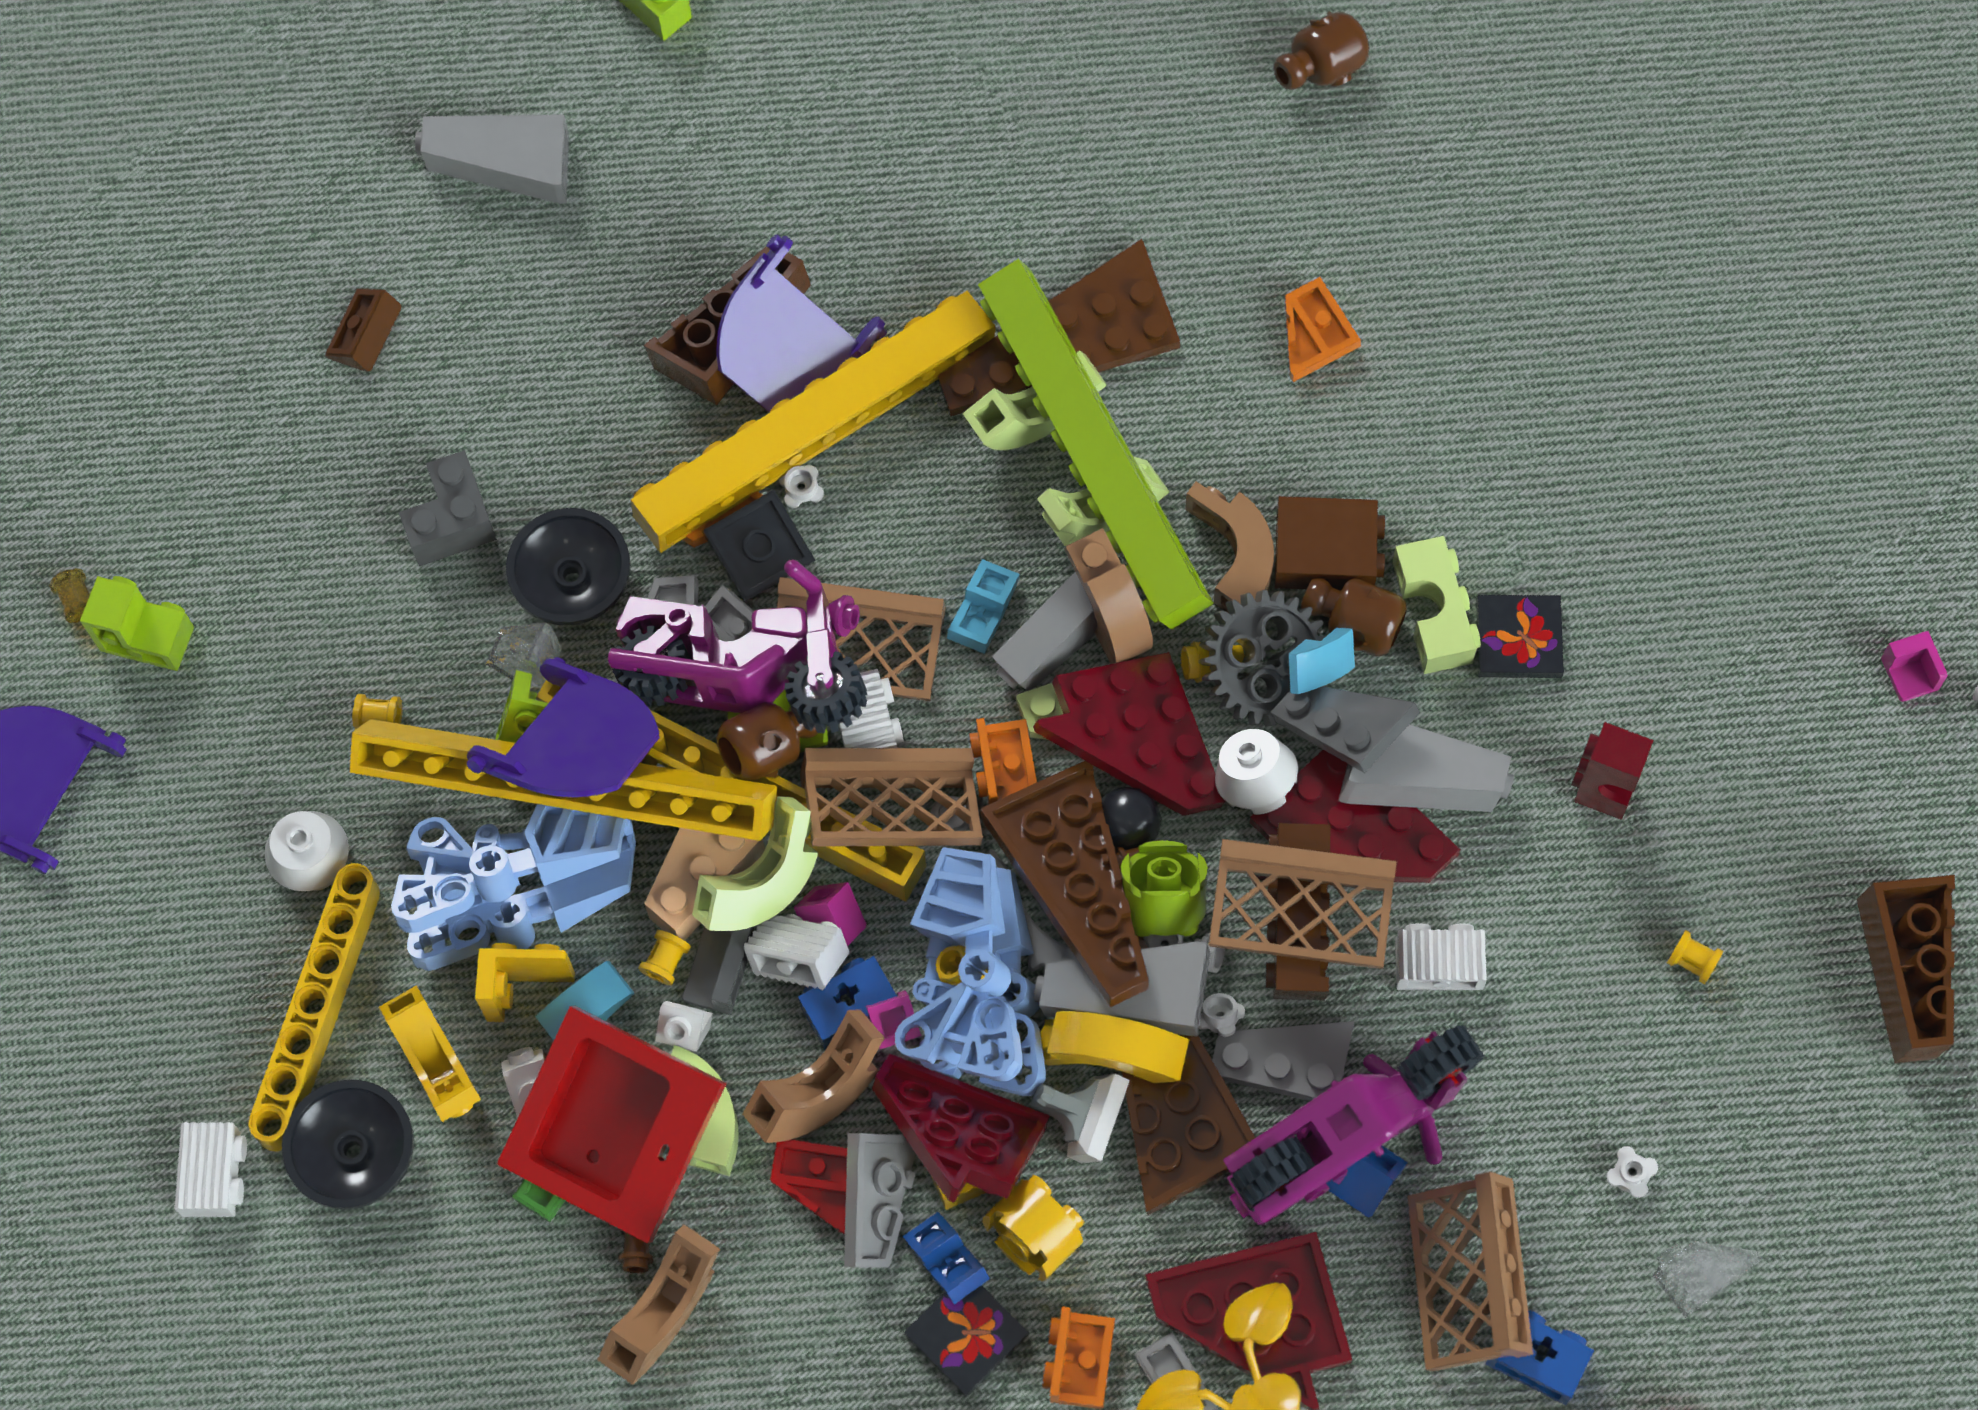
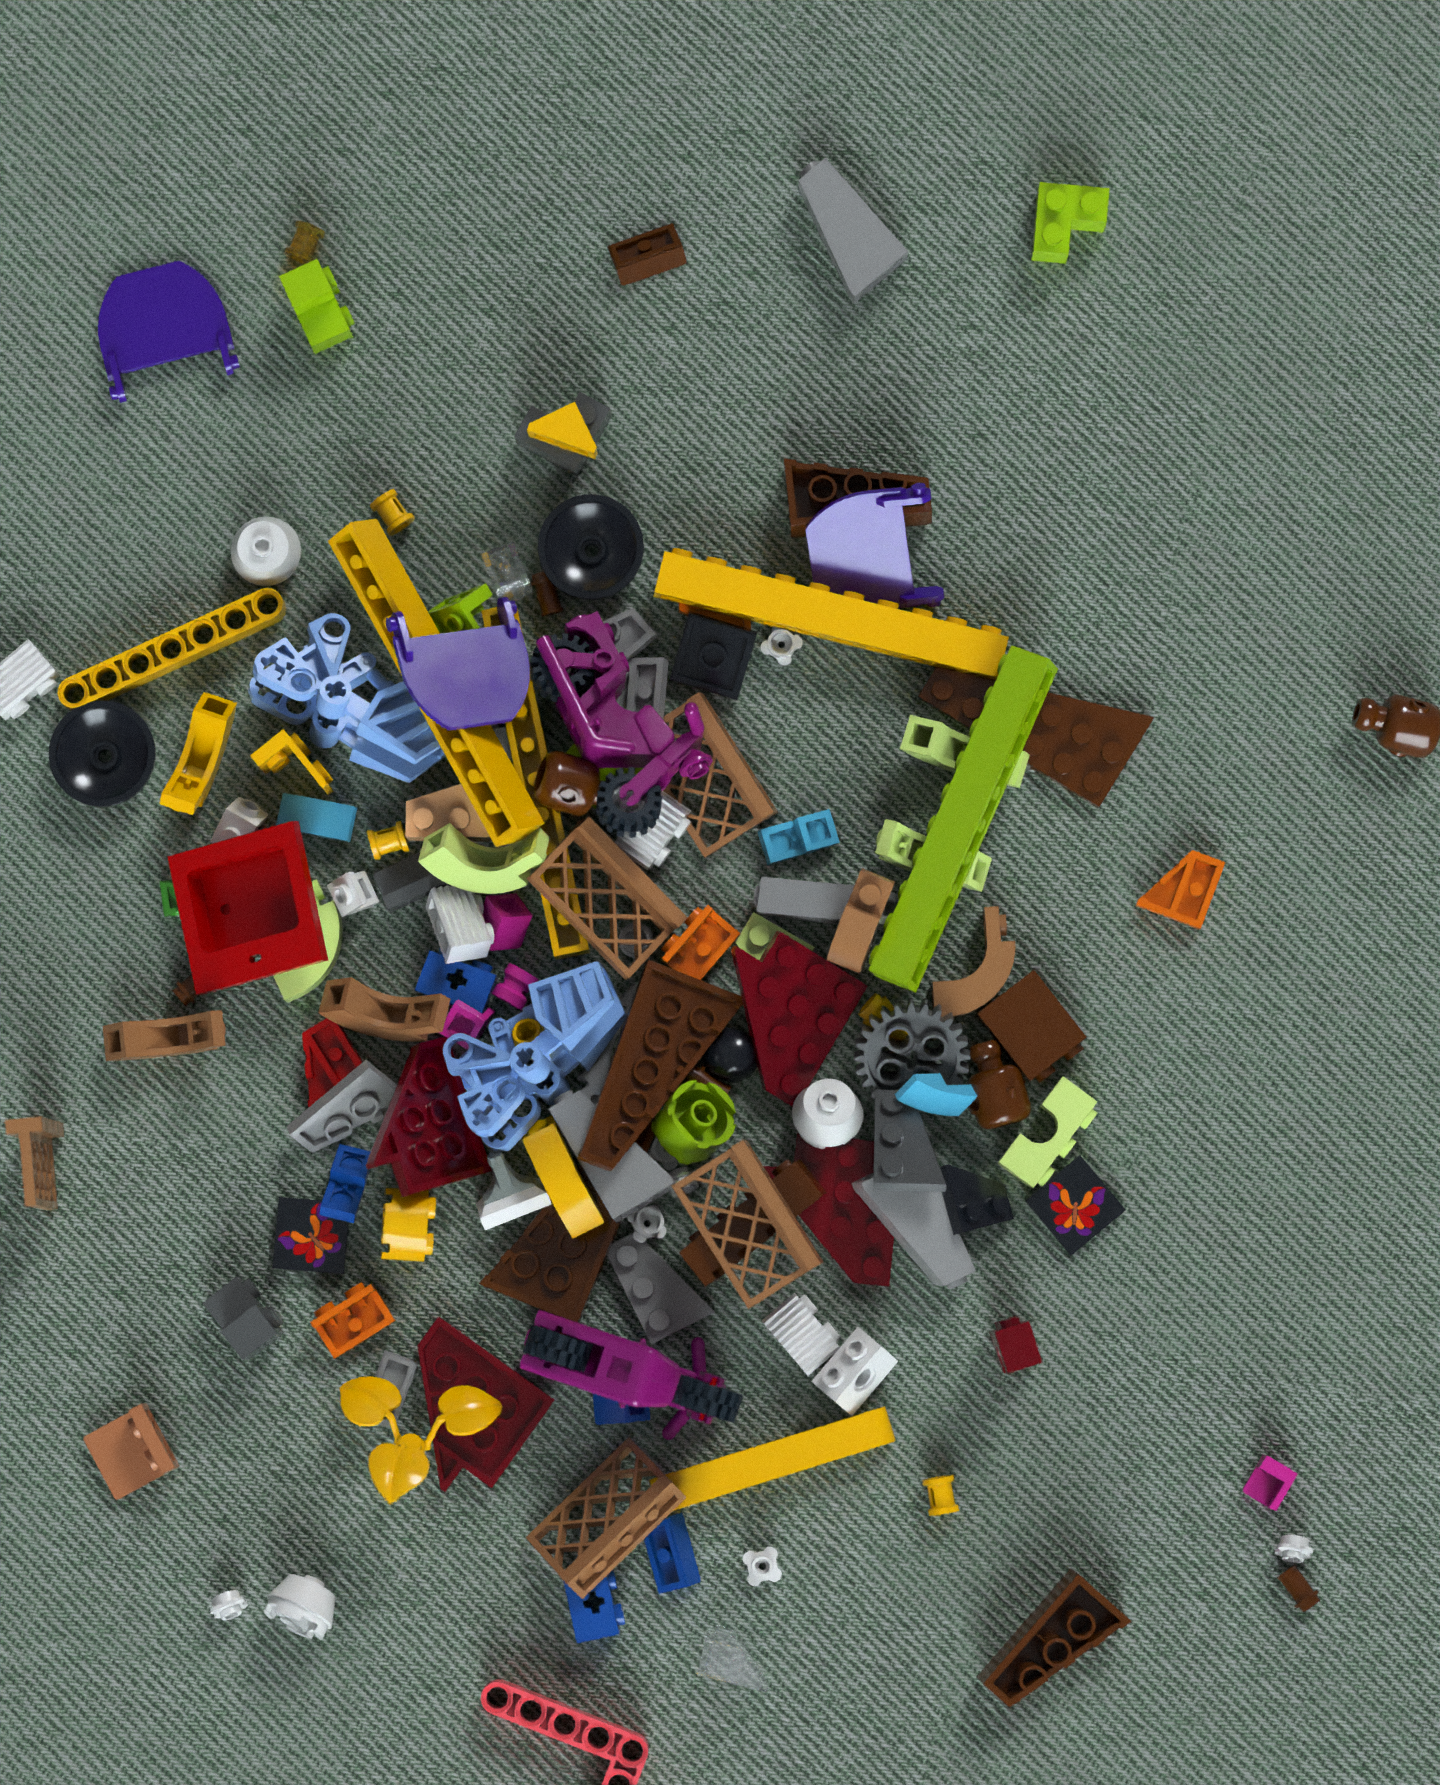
camera: 50 degrees right, 15 degrees up
none -> dark pink wheel [491,963,539,1011]
none -> yellow slope [527,402,598,459]
none -> reddish brown pin [530,571,564,617]
none -> blue slope [644,1513,701,1594]
none -> yellow beam [649,1406,896,1511]
none -> white brick [811,1327,898,1416]
none -> black wing [940,1164,1014,1235]

